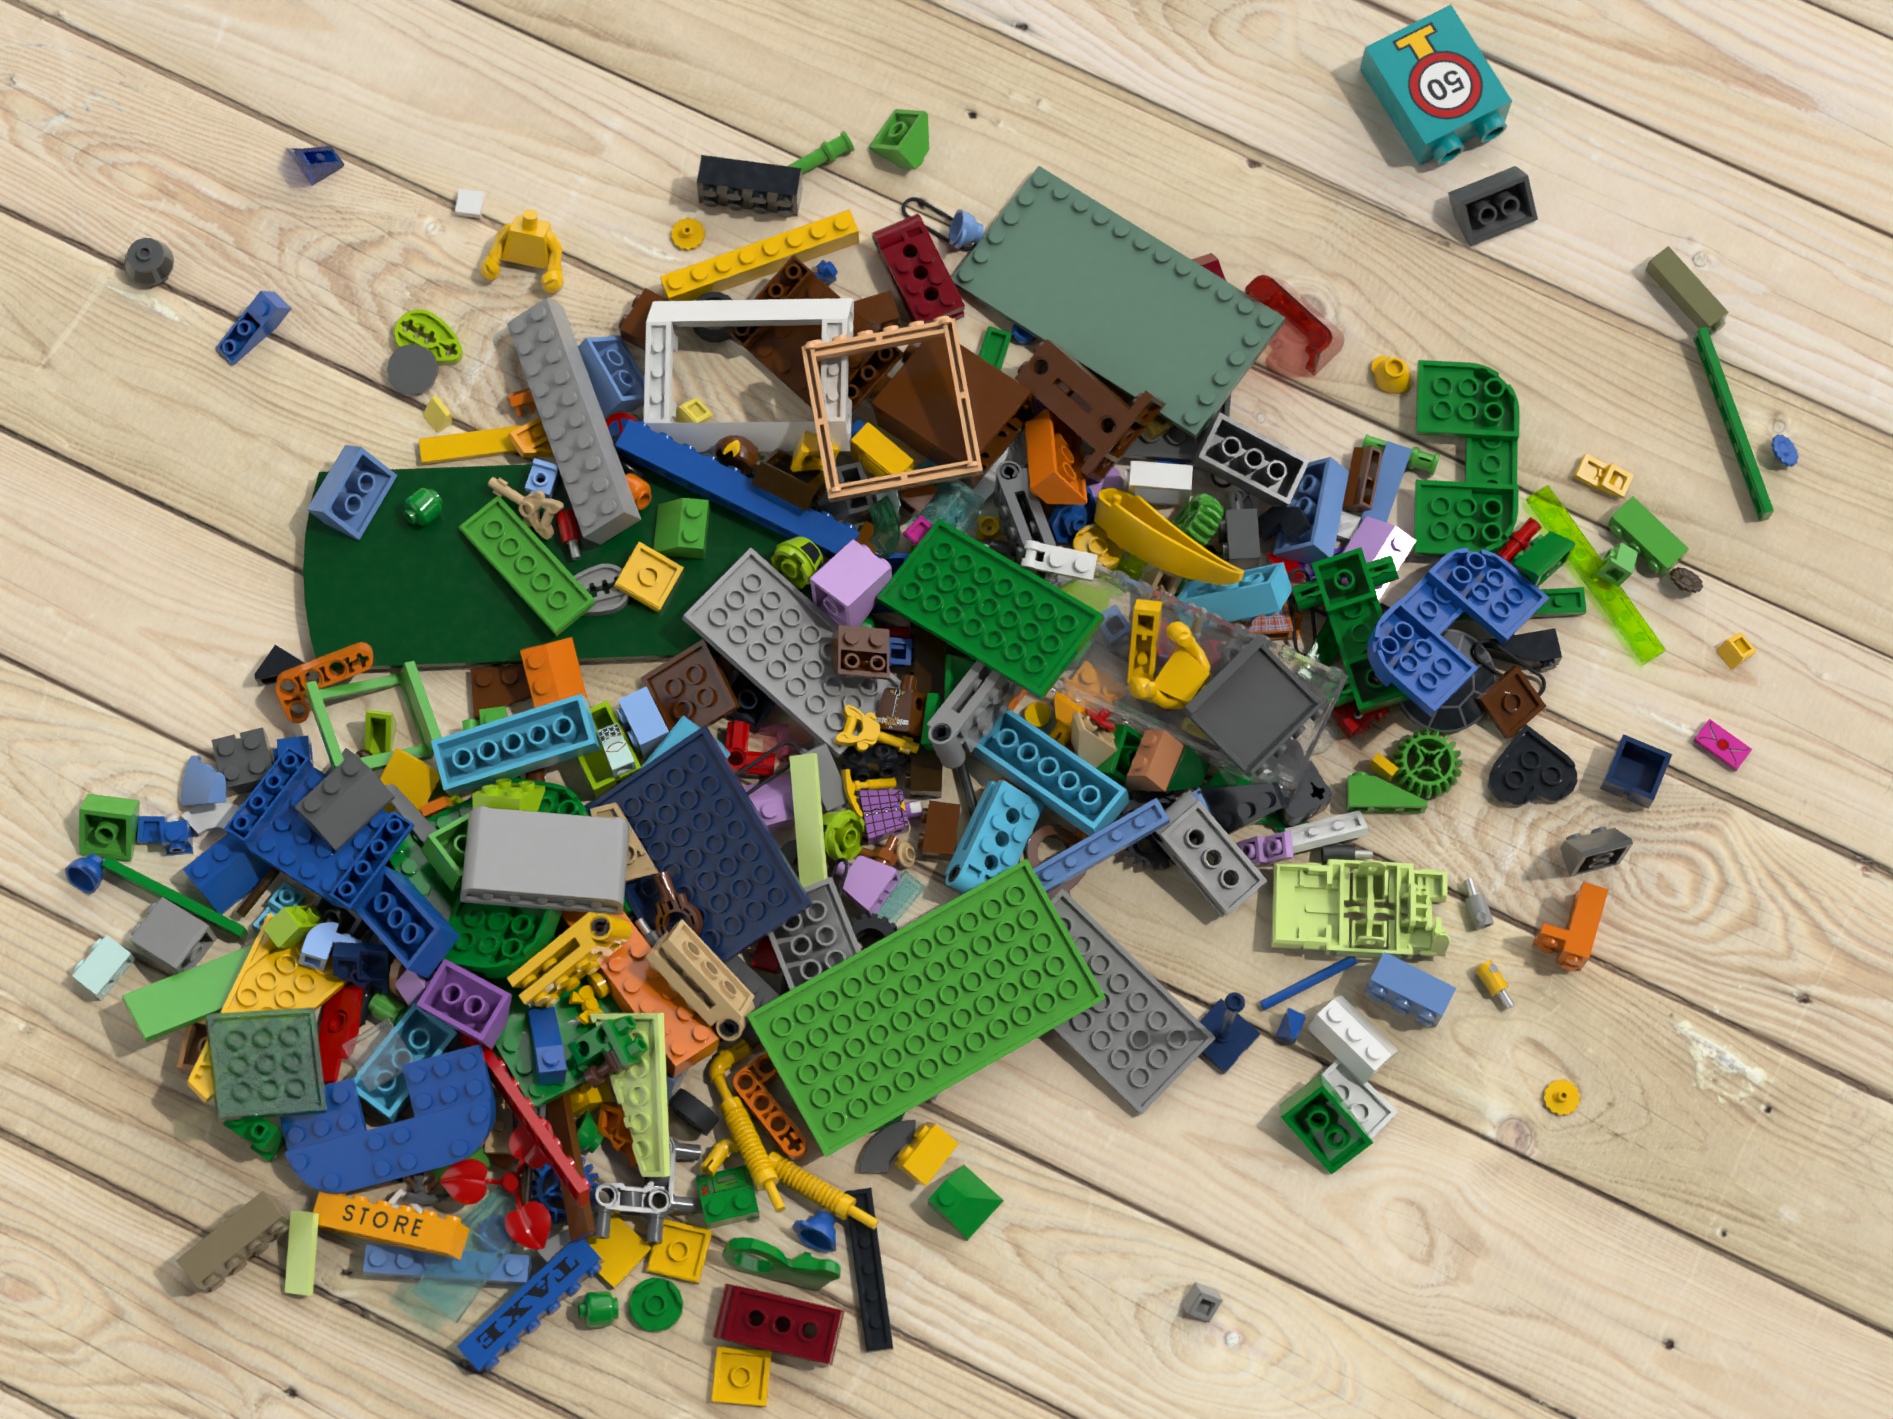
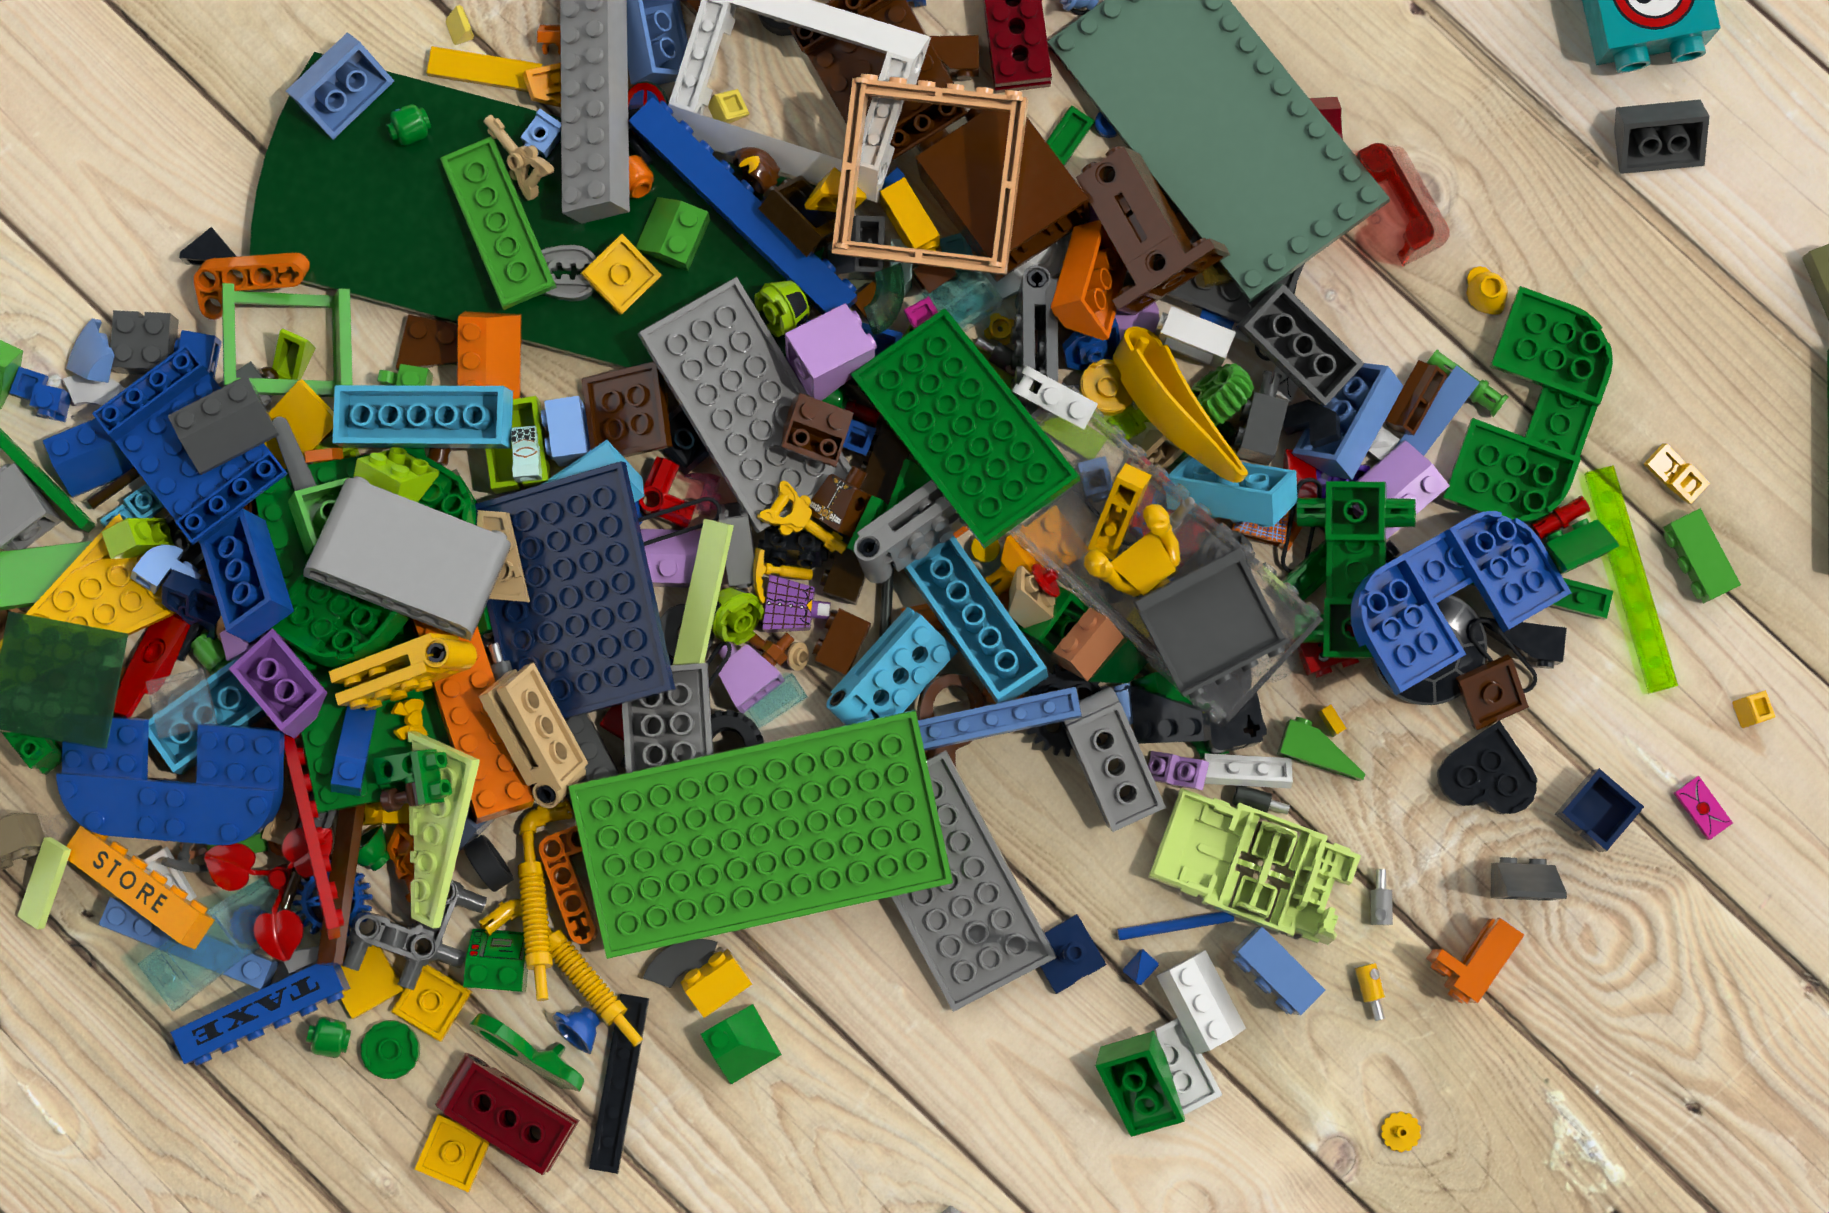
camera: 20 degrees right, 10 degrees up
red piece [556,509,582,560] -> none
yellow tile [587,971,611,999] -> none
reddish brown pin [652,870,703,937] -> none
bright green gear [1392,728,1463,799] -> none
bright green brick [1597,542,1638,587] -> none
dark brown piece [1670,567,1703,593] -> none

